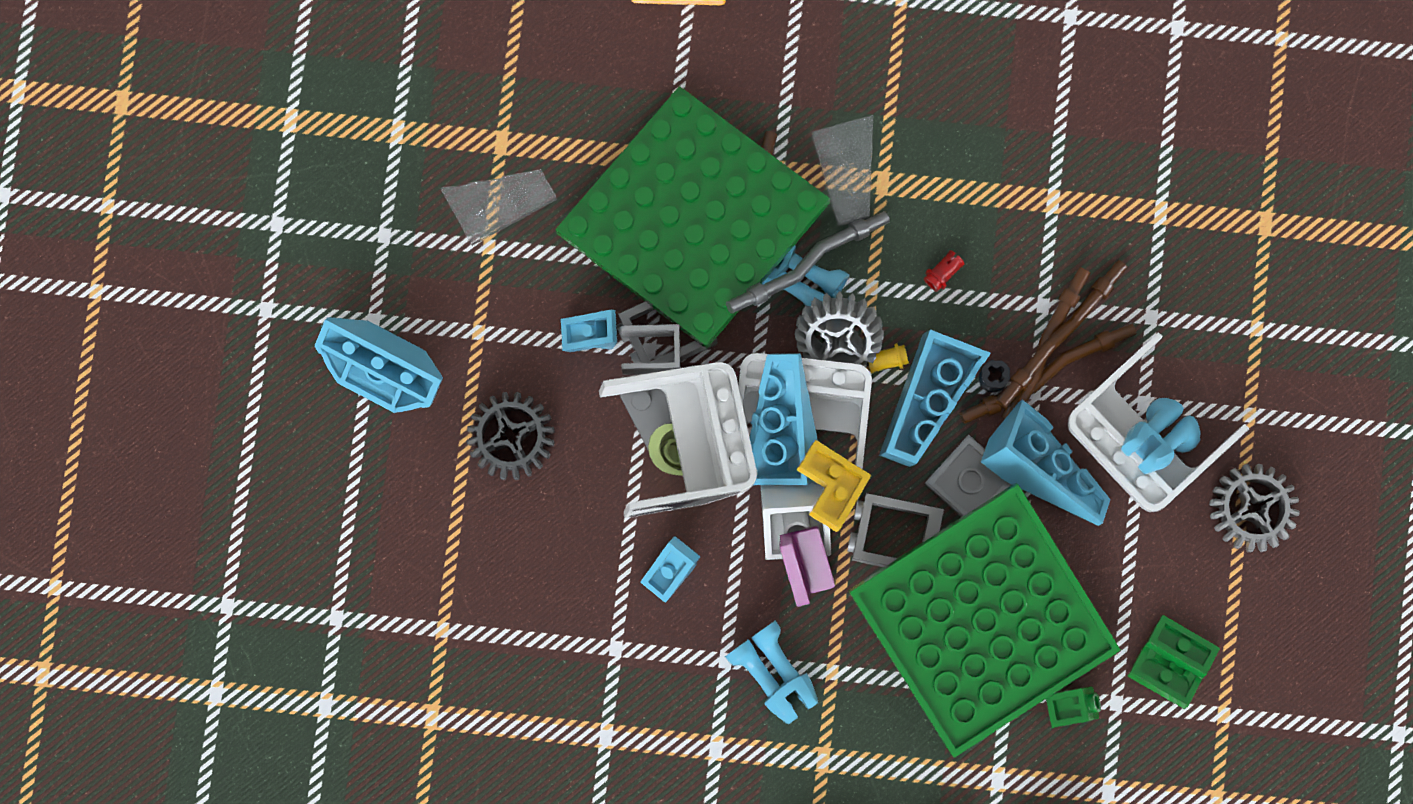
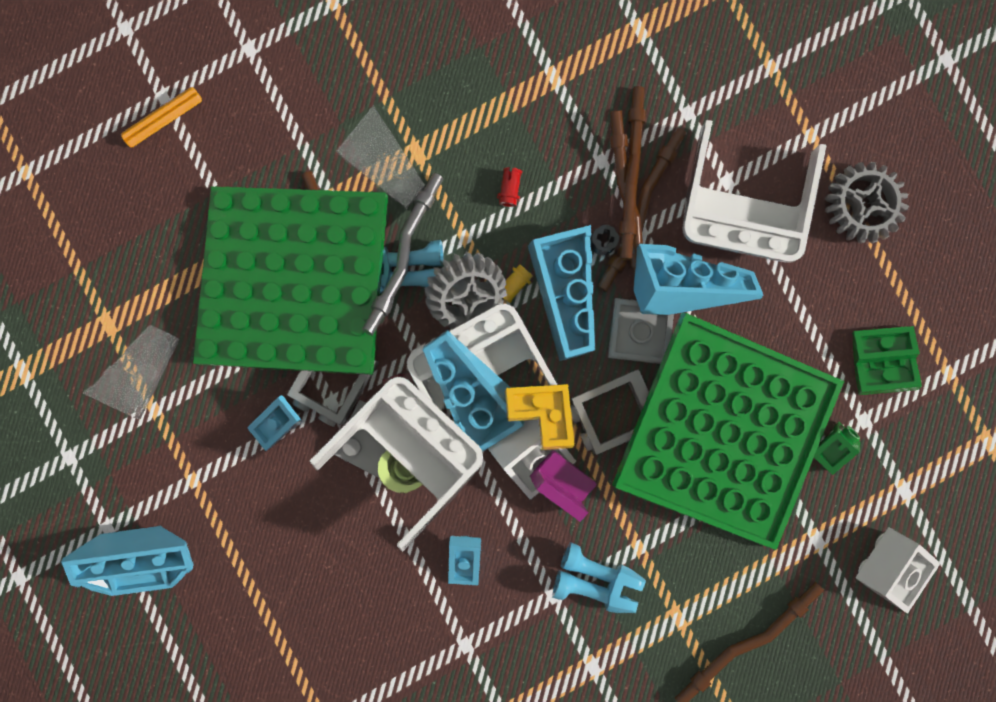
camera: 30 degrees left, 5 degrees up
dark grey gear [467,392,555,480] -> none
light grey piece [621,324,680,375] -> none
medium azure piece [1121,398,1200,474] -> none

